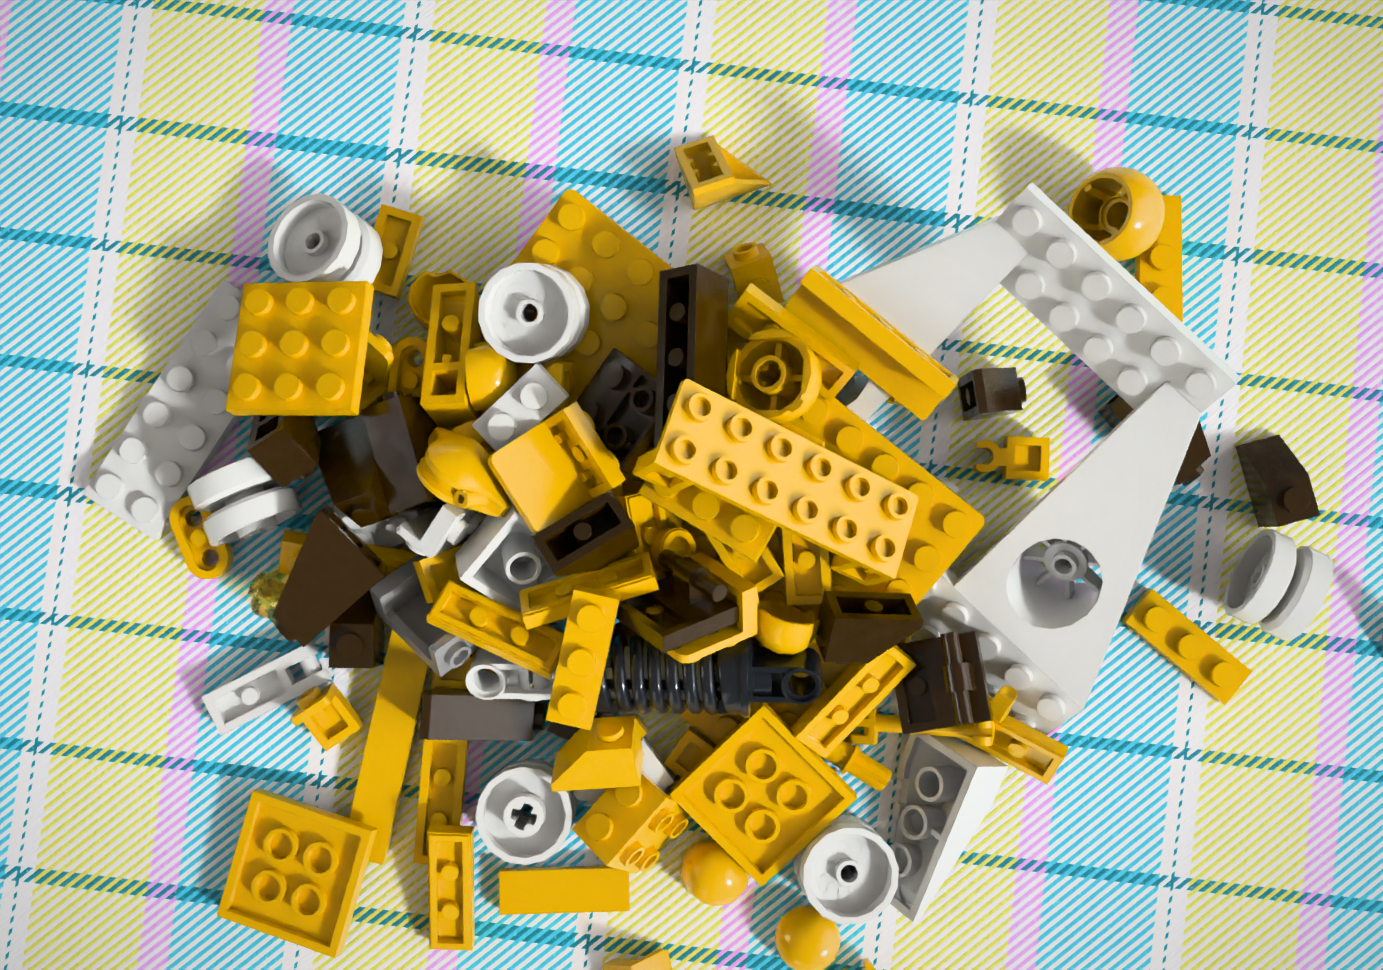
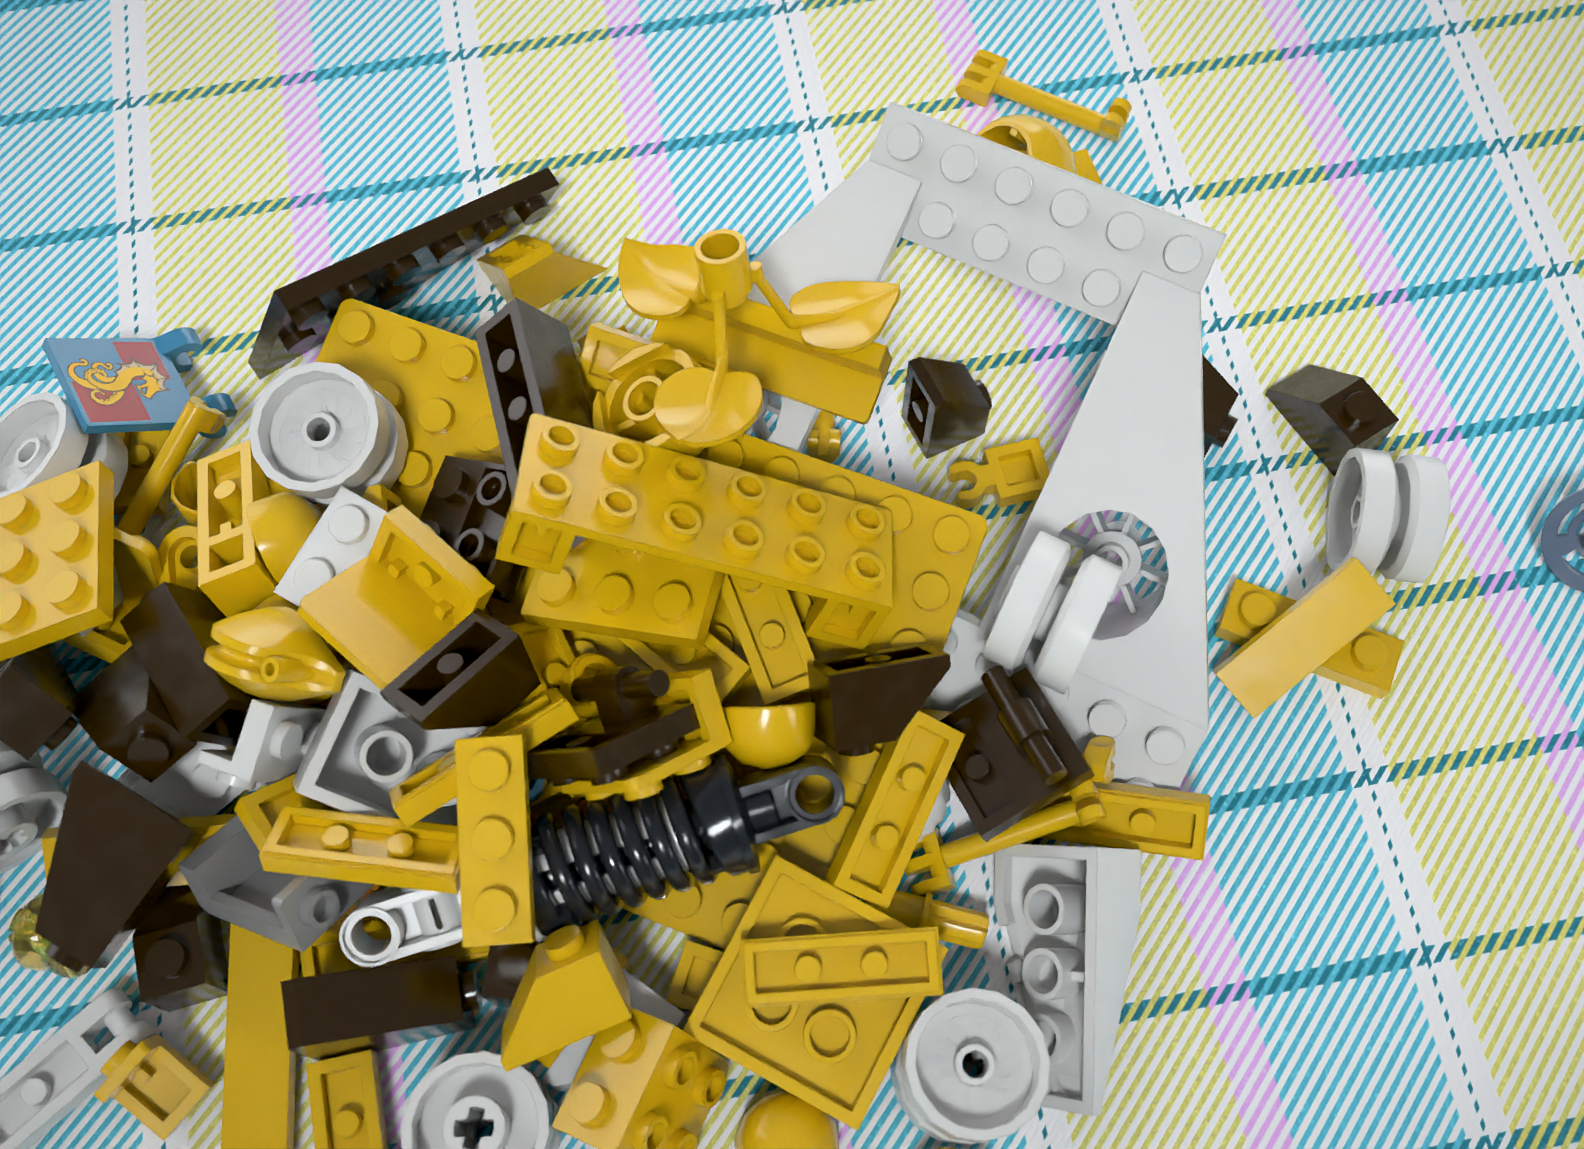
camera: 15 degrees left, 20 degrees down
none -> flag [42,327,238,439]
none -> yellow hinge [114,396,226,535]
none -> dark brown wing [248,167,560,380]
none -> yellow plant [618,229,900,448]
none -> yellow tile [740,927,944,1009]
none -> yellow hinge [955,49,1132,143]
none -> white wheel [982,530,1123,695]
none -> yellow tile [1212,557,1396,718]

